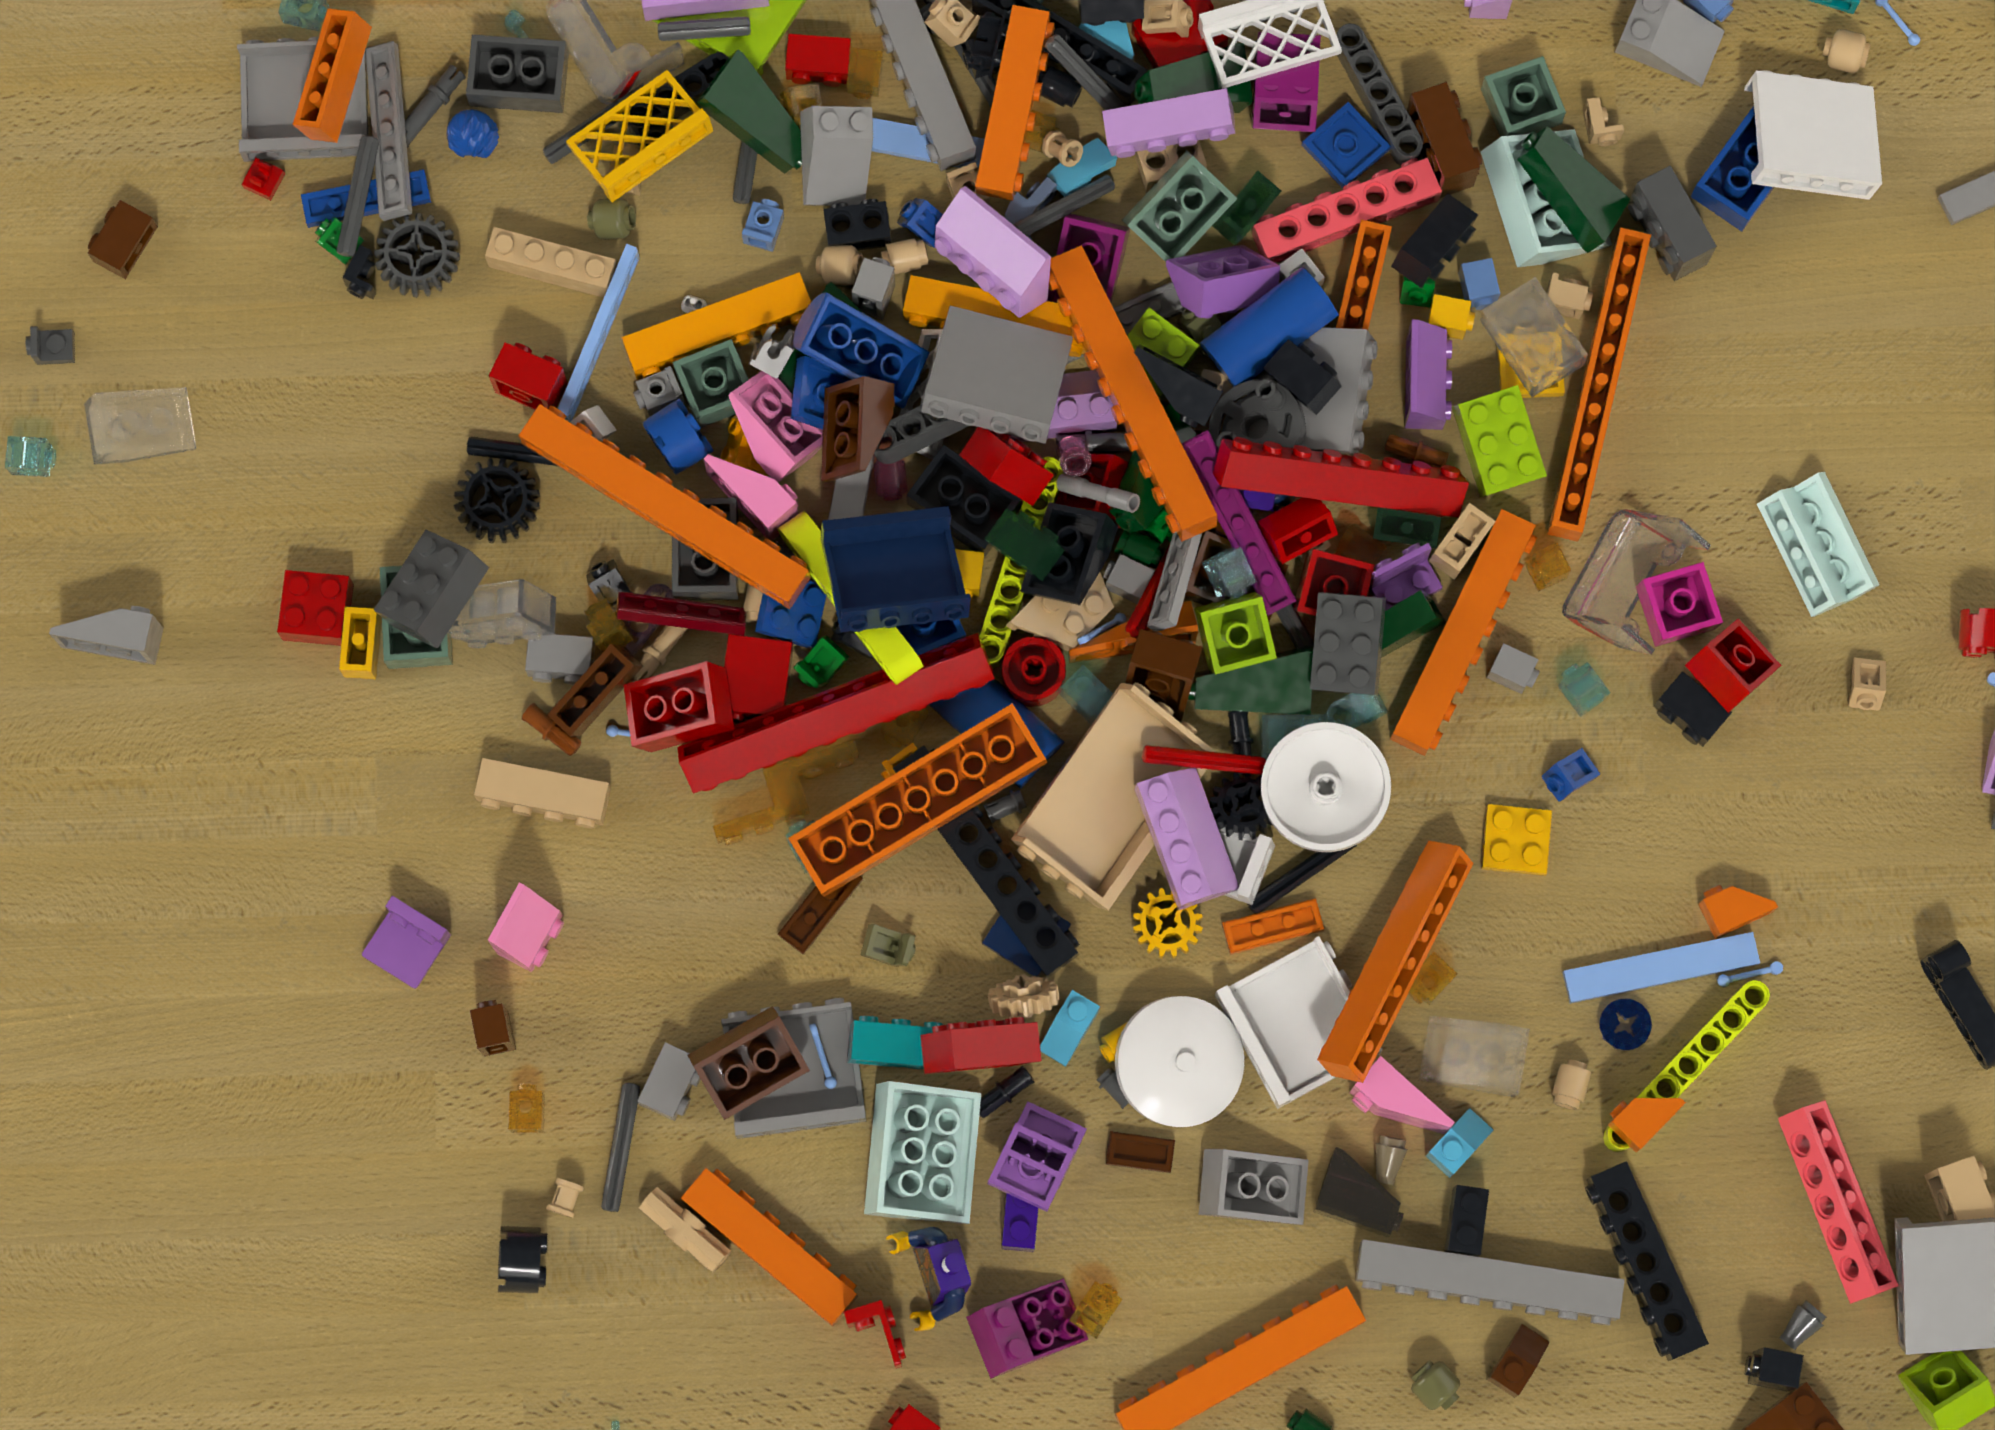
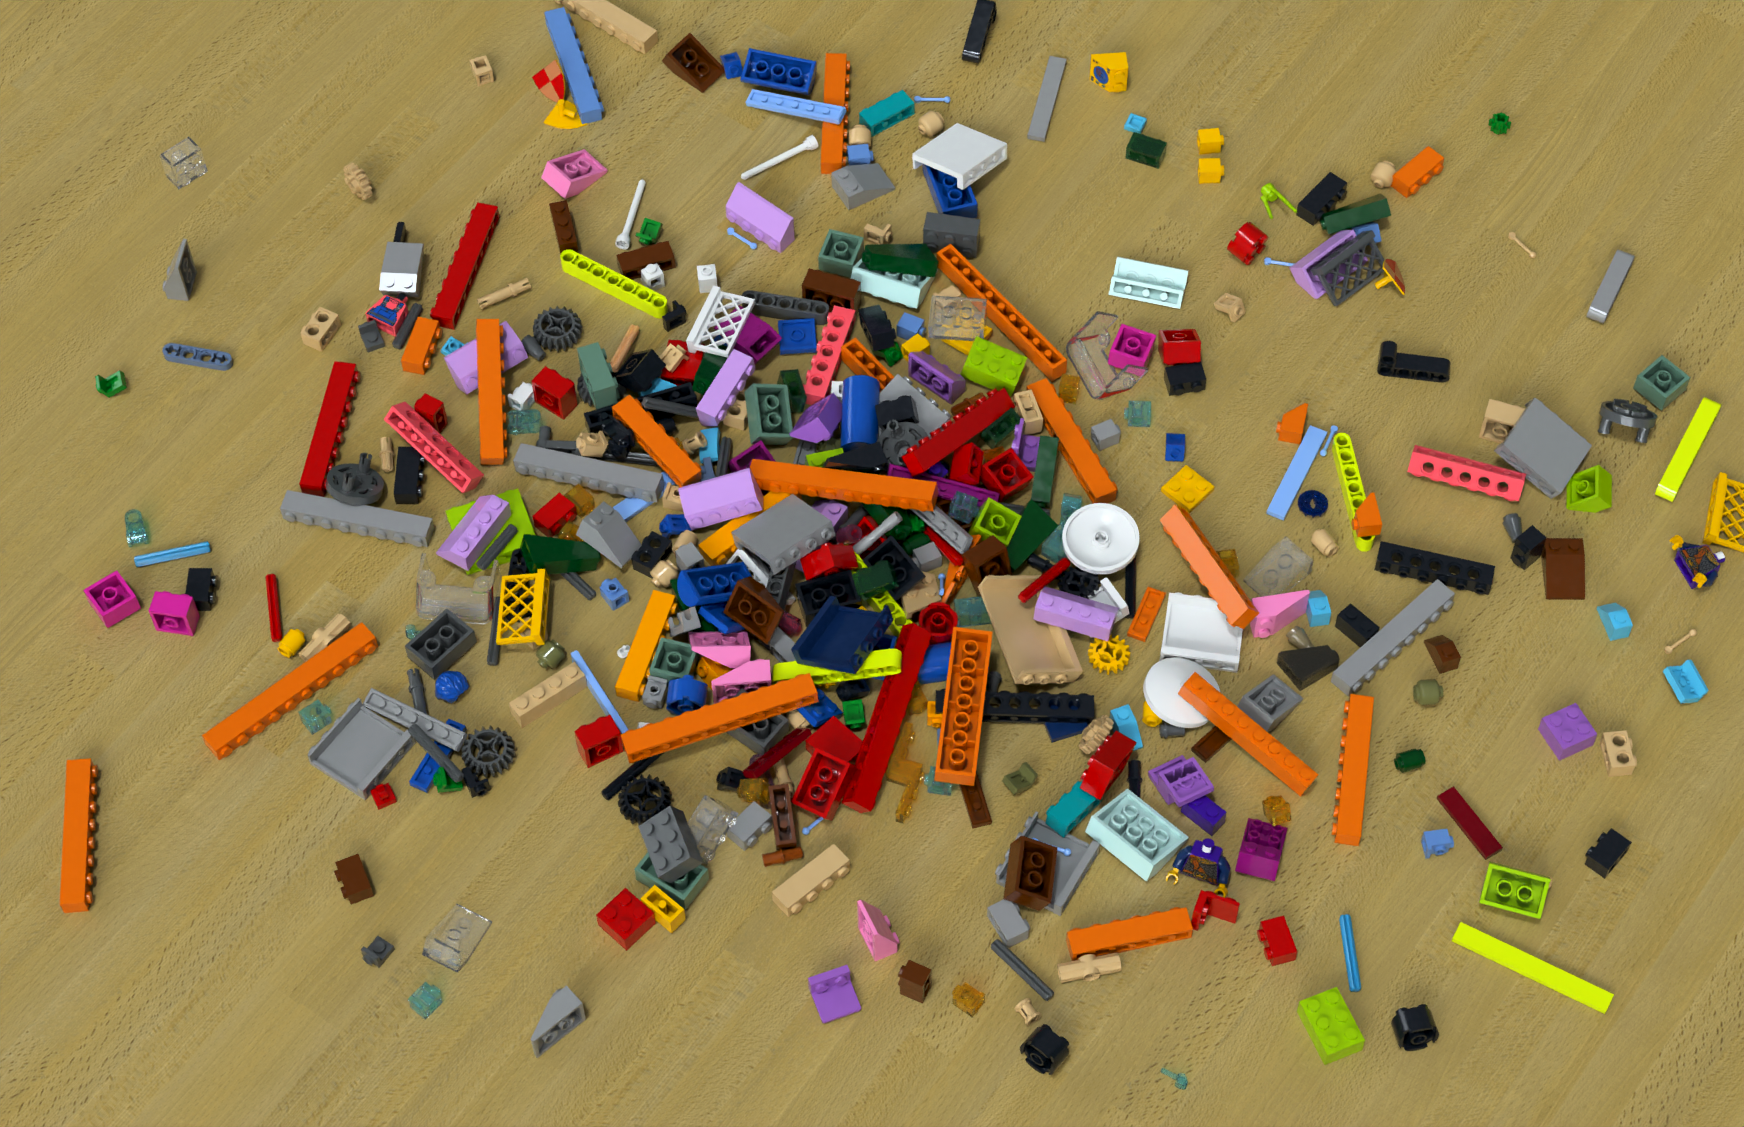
camera: 50 degrees left, 20 degrees down
orange brick [293,9,372,143] -> none
dark grey brick [1310,592,1386,695] -> none
none -> orange brick [1178,672,1318,797]

